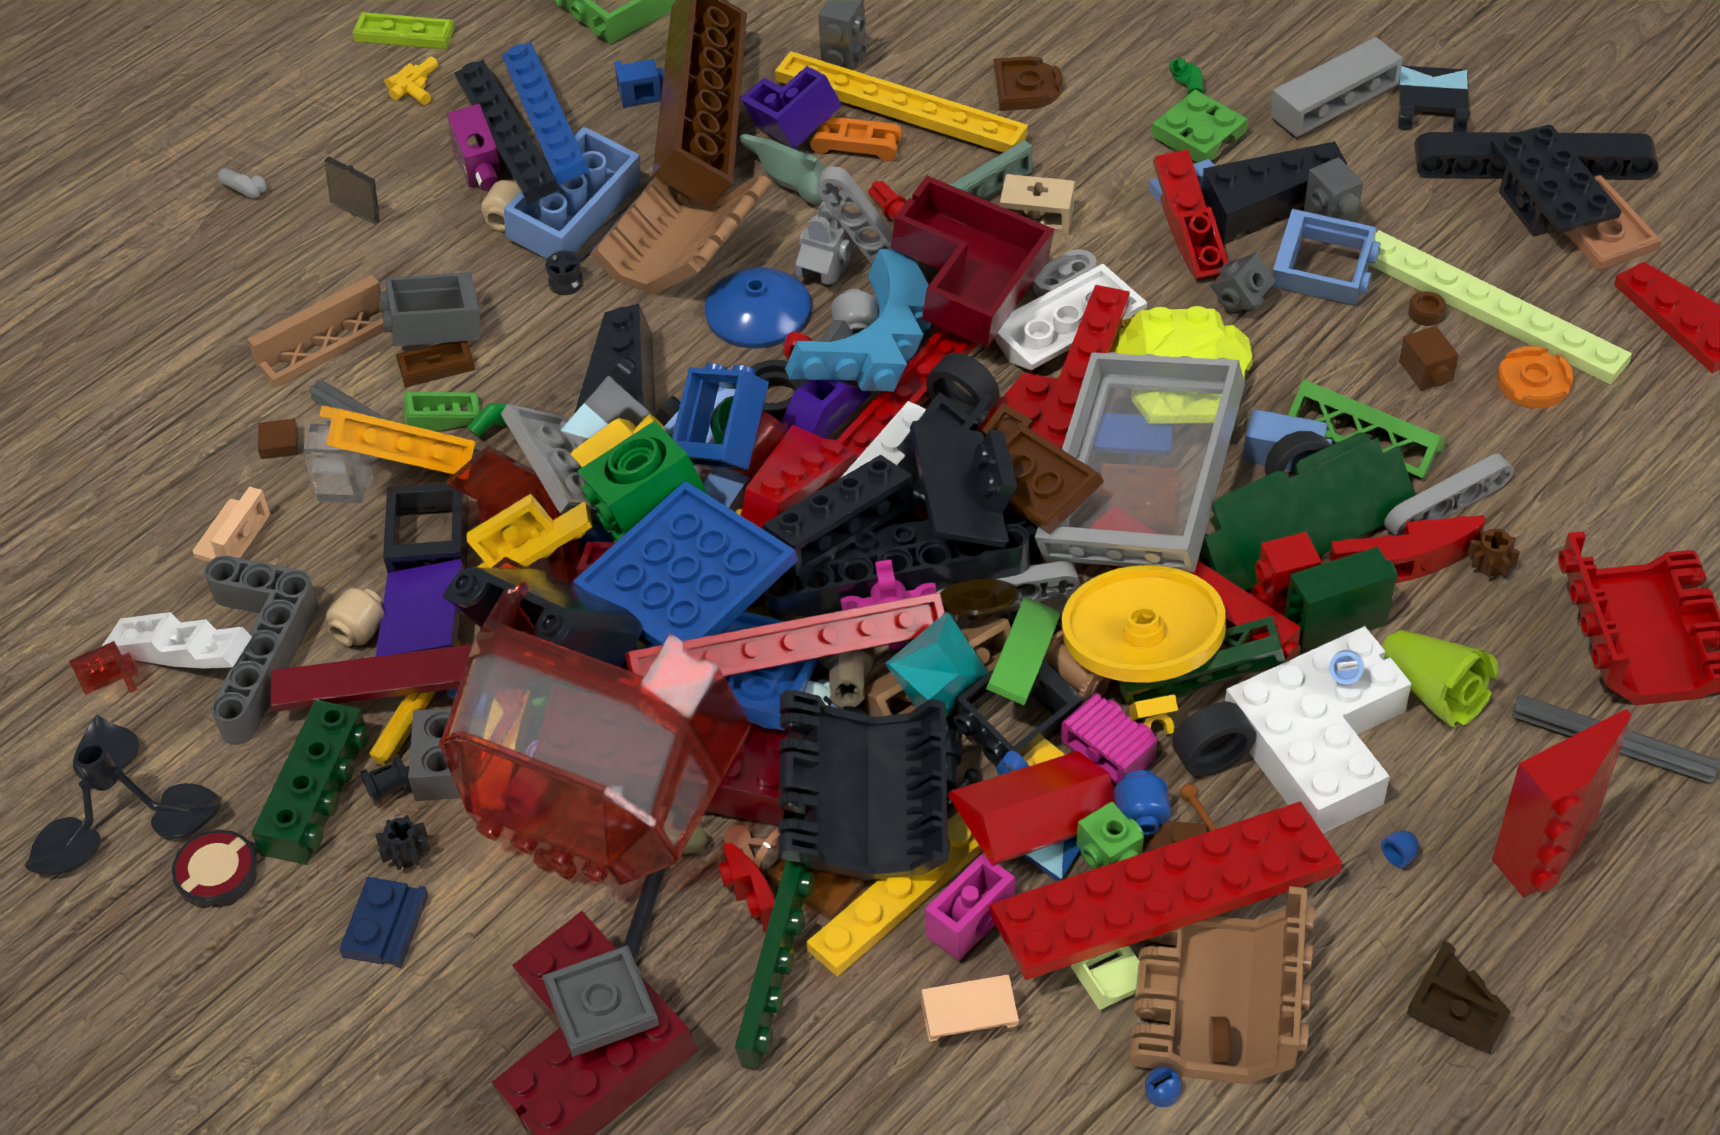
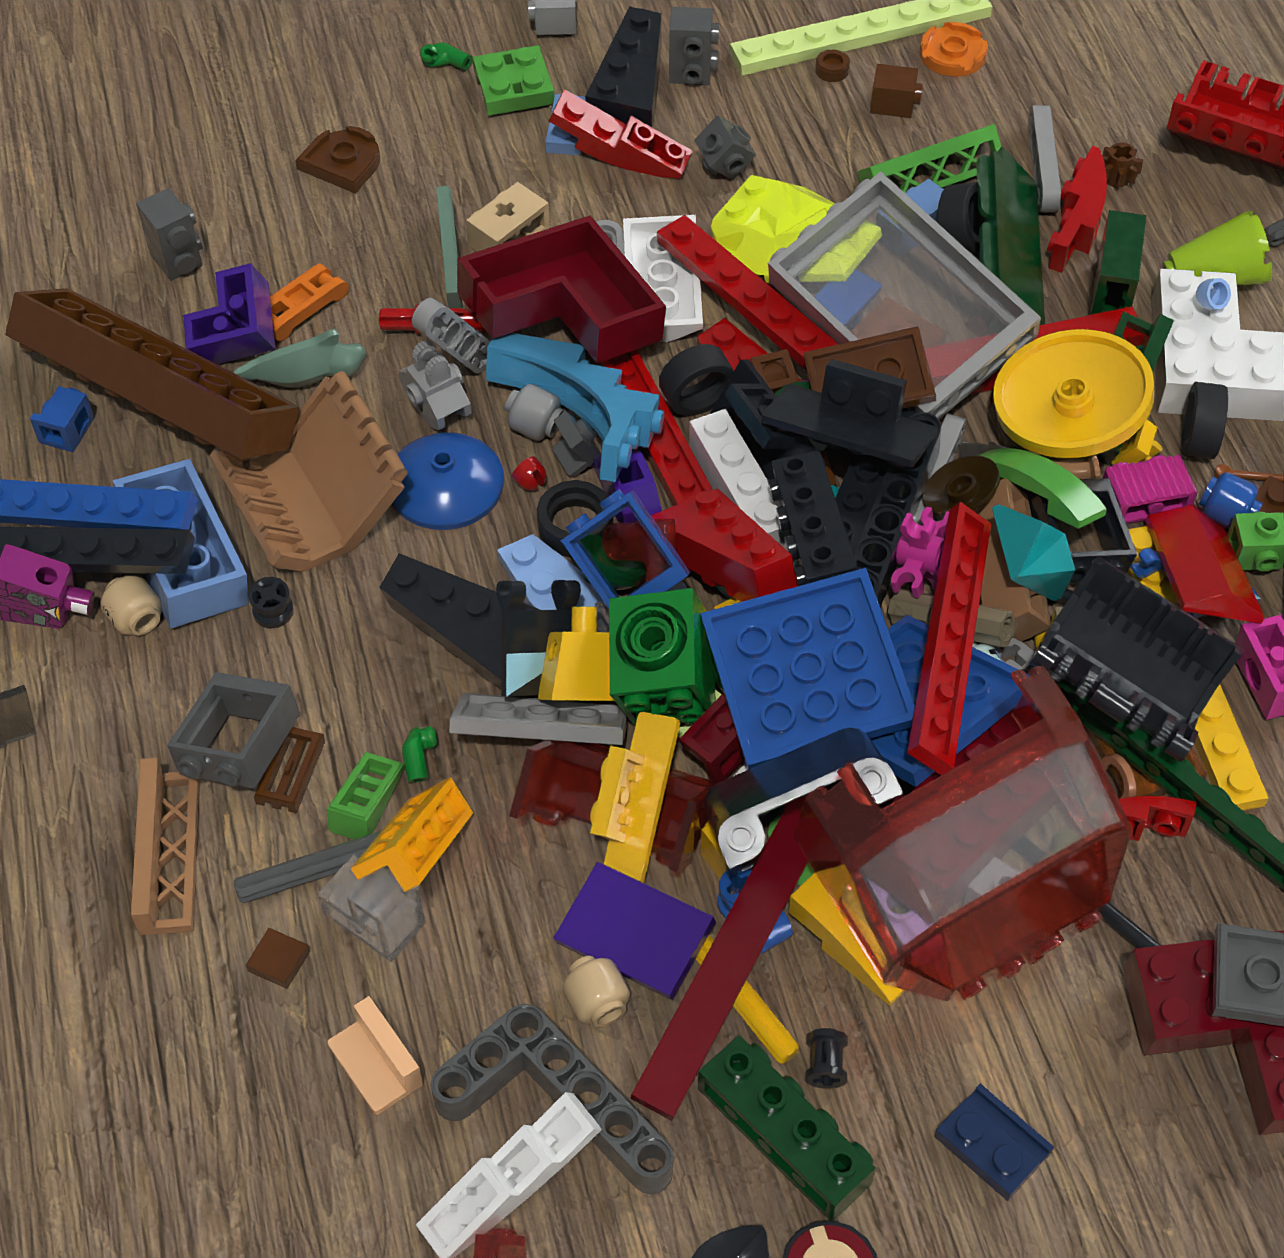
camera: 60 degrees left, 5 degrees up
black gear [375,815,430,870] -> none
black window [383,481,469,573] -> none
dark grey brick [408,708,474,801] -> none
yellow plate [775,51,1028,153] -> none
red brick [1252,532,1322,616] -> none
medium blue window [1273,209,1381,306] -> none

